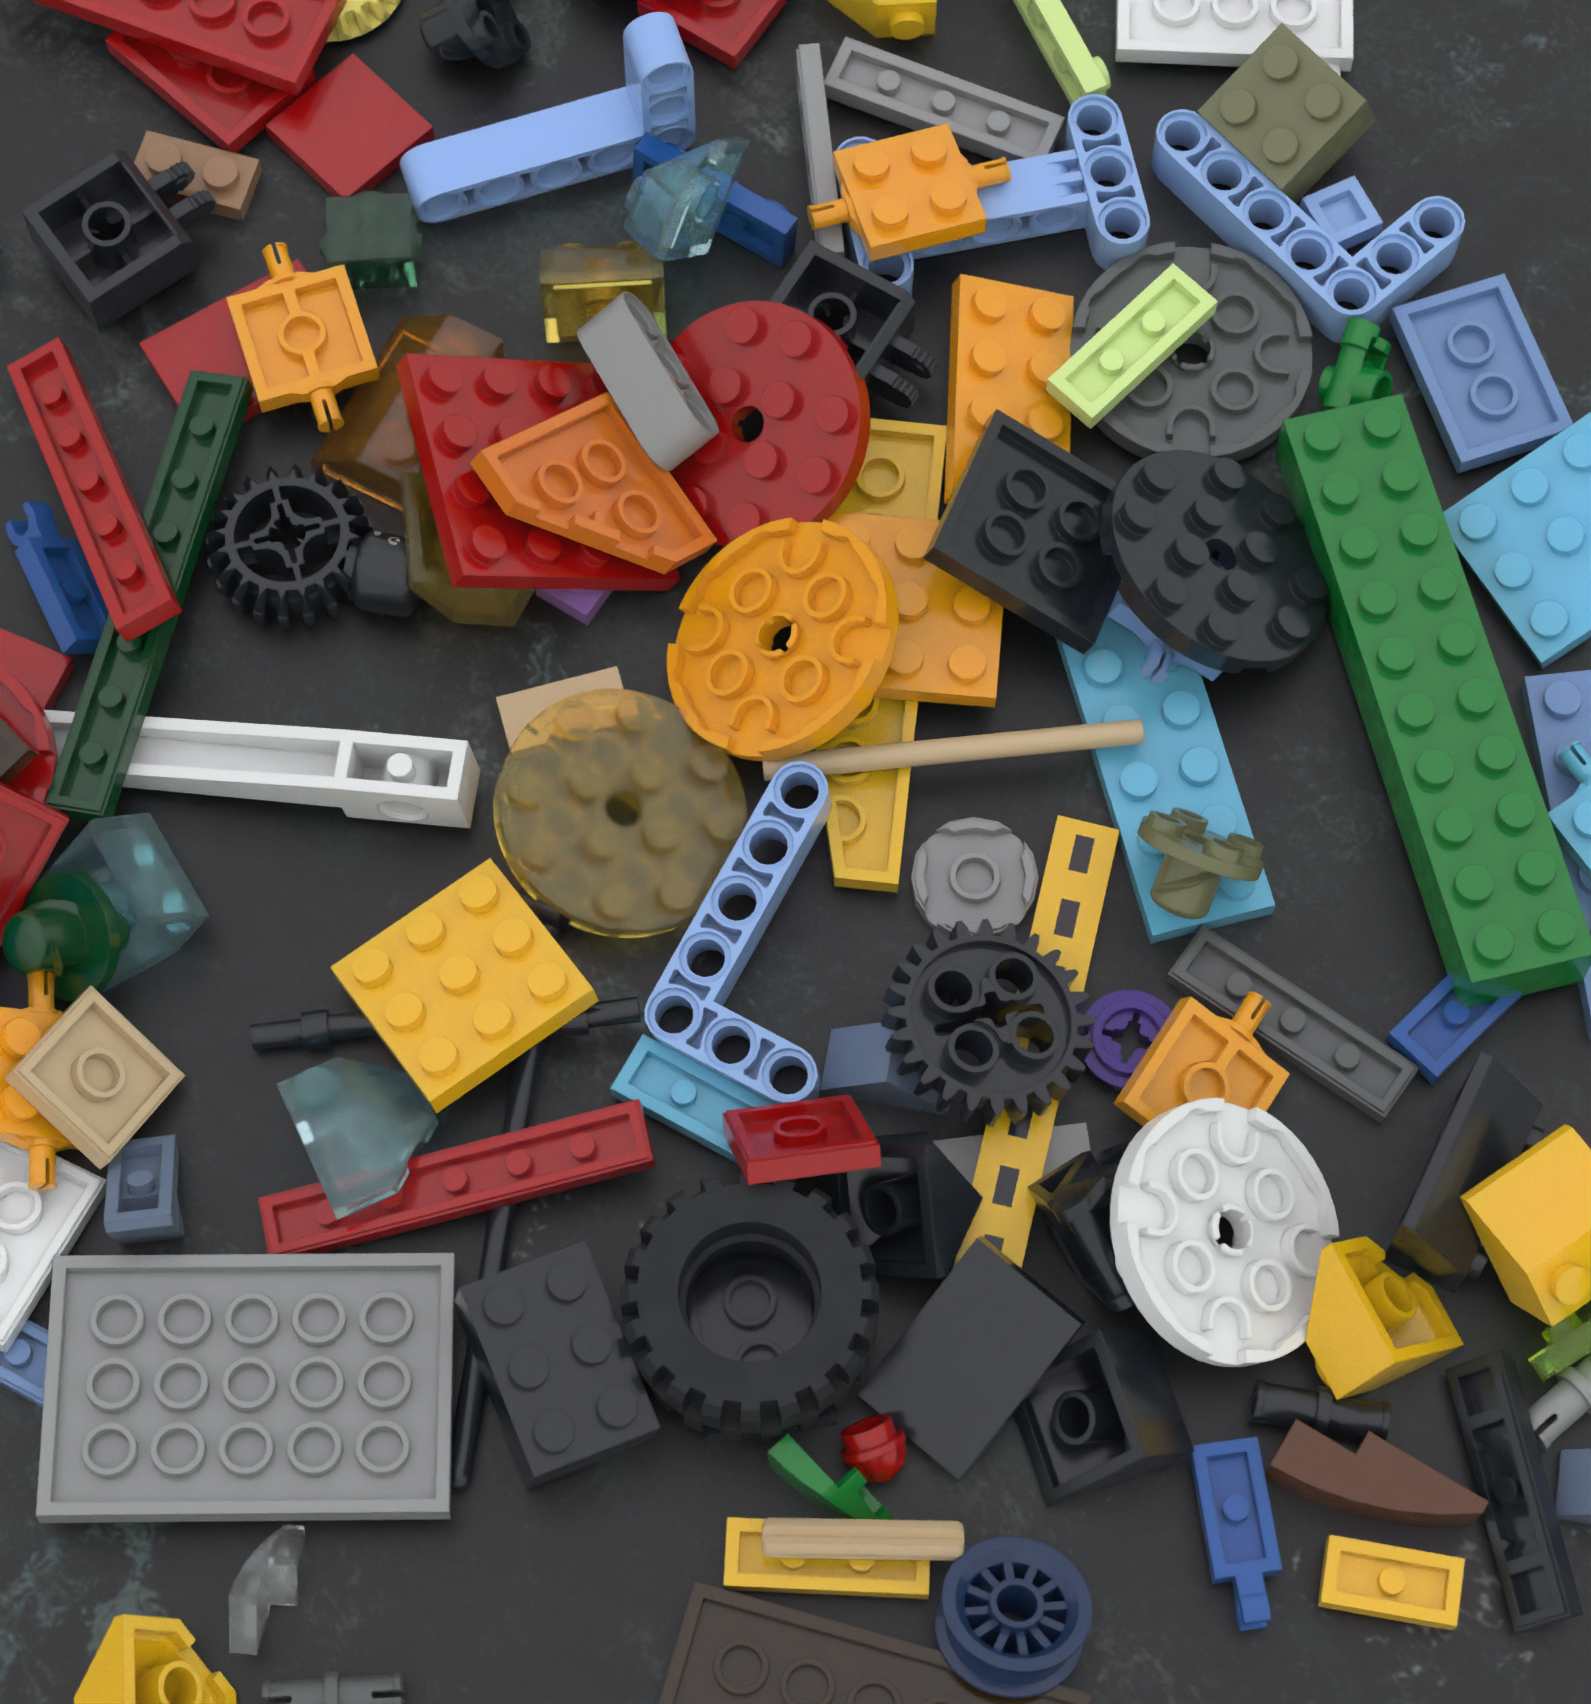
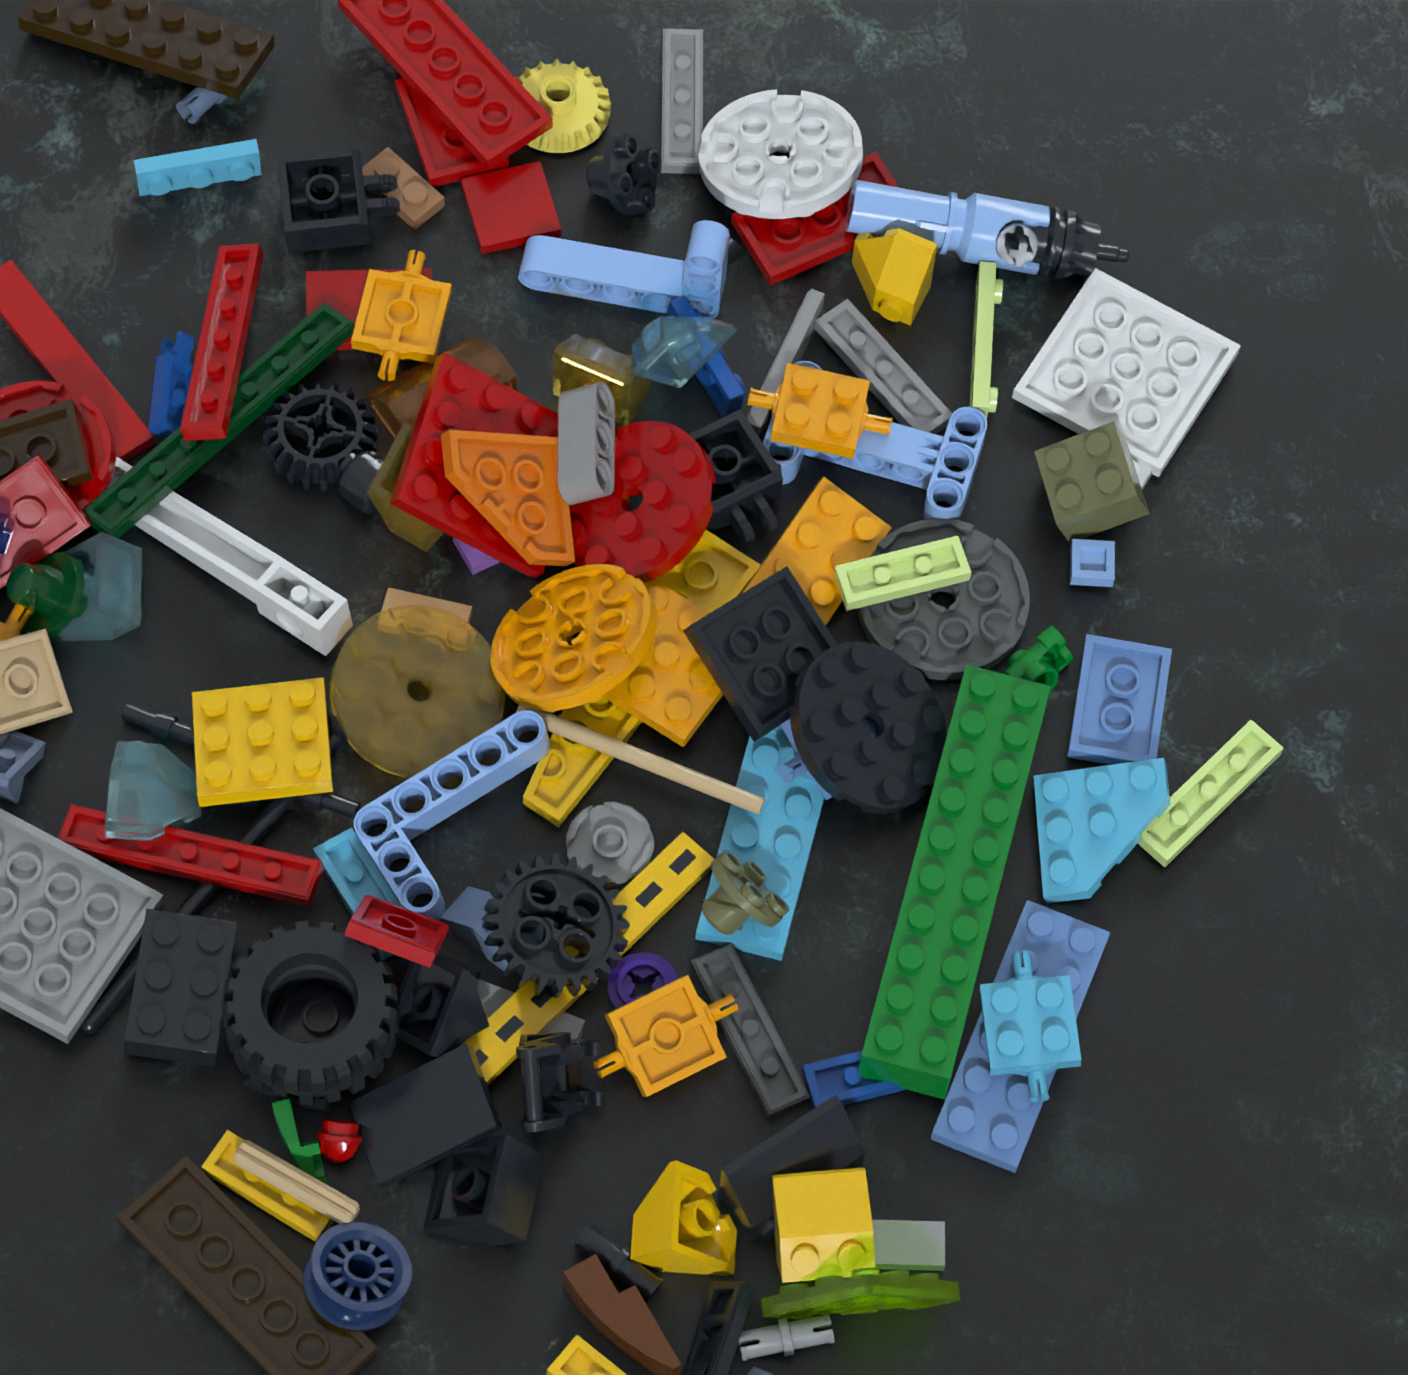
camera: 25 degrees right, 5 degrees down
clear green head [319,191,424,290] -> none
white plate [1110,1098,1340,1367] -> none
light blue beam [1151,109,1465,343] -> none
blue plate [1189,1436,1282,1632] -> none

